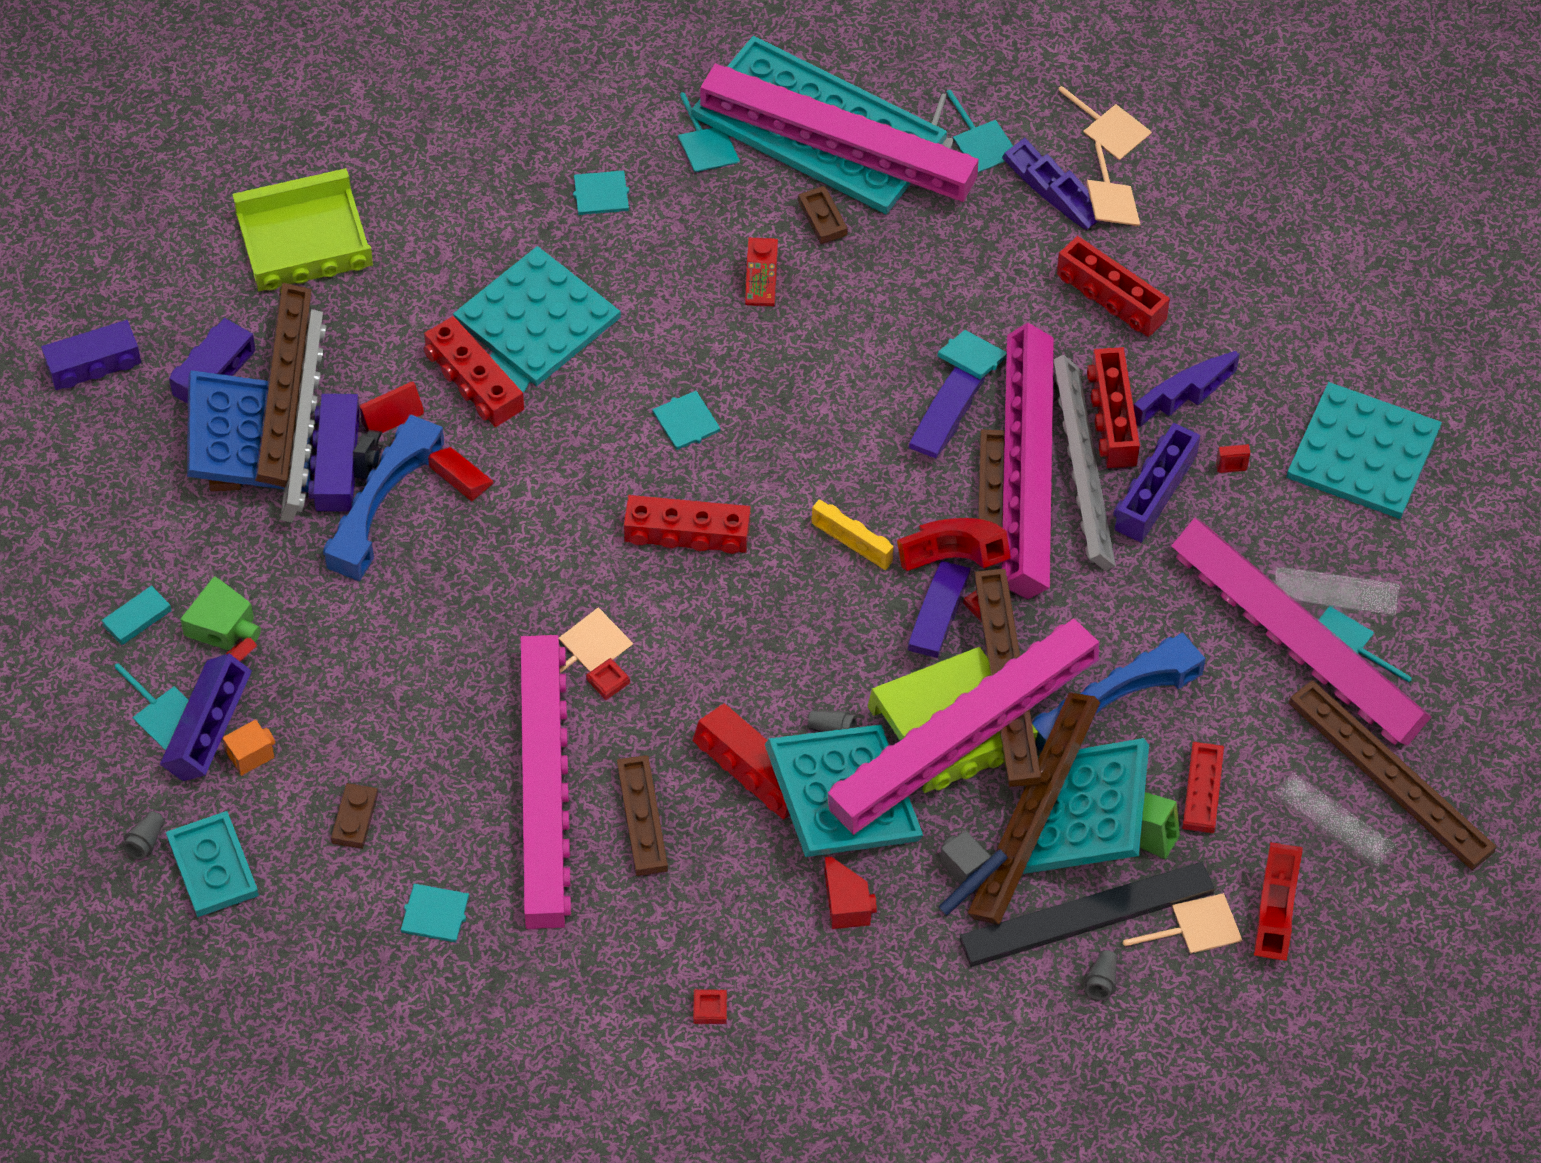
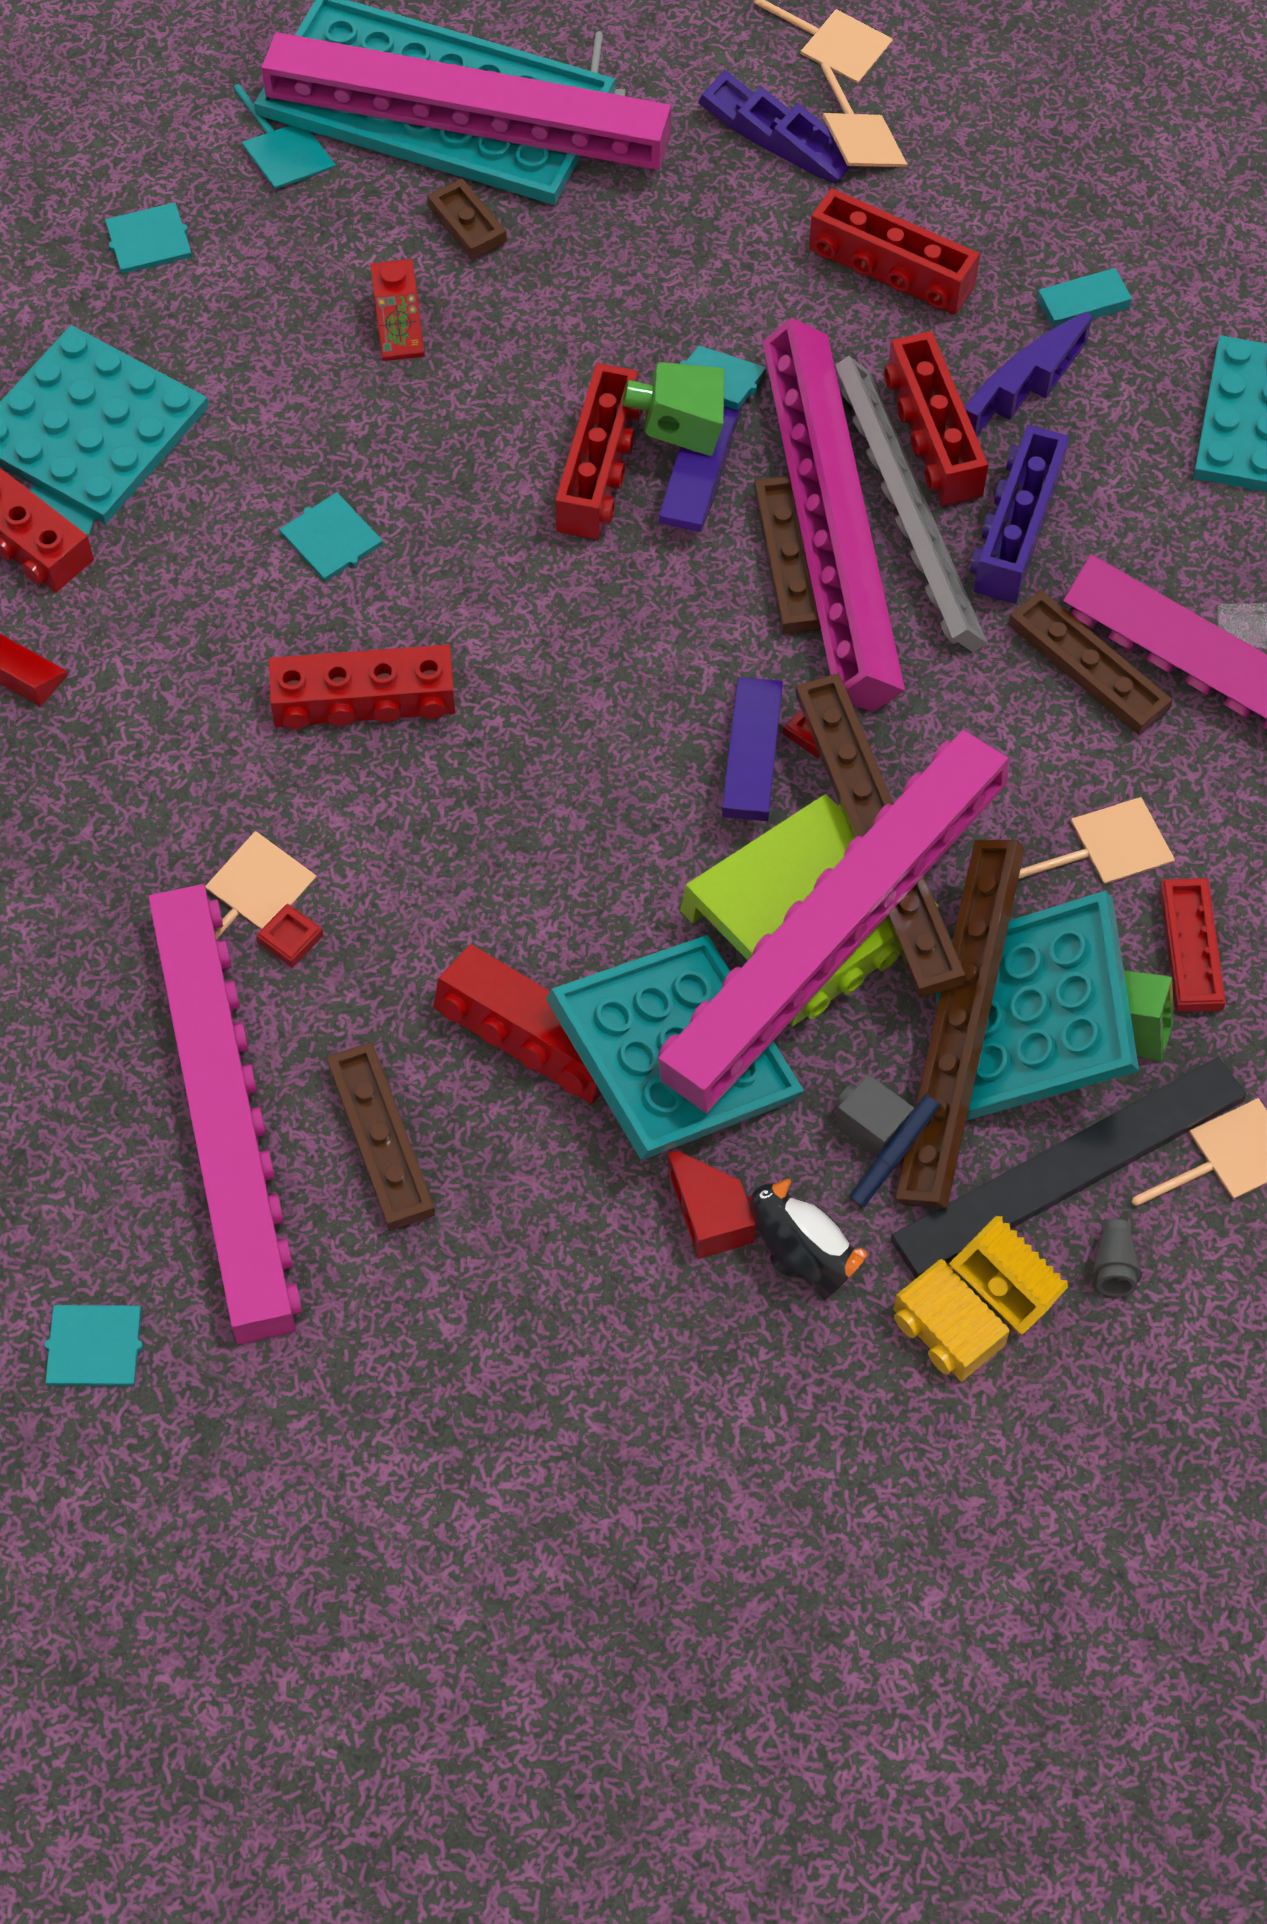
camera: 10 degrees left, 5 degrees up
red tile [693,989,727,1024] -> none
dark grey cone [808,710,857,732] -> none
yellow plate [812,499,894,570] -> none
red arch [897,518,1011,571] -> none
teal piece [946,90,1013,173] -> none
blue arch [1032,632,1206,752] -> none
red tile [1216,444,1250,473] -> none
none -> red brick [555,363,643,540]
none -> bright green torso [622,362,725,456]
none -> black animal [750,1178,868,1300]
none -> yellow brick [893,1259,1010,1382]
none -> yellow brick [949,1216,1068,1336]
none -> reddish brown plate [1008,589,1173,735]
none -> light nougat piece [1019,797,1175,885]
none -> teal tile [1037,268,1132,329]

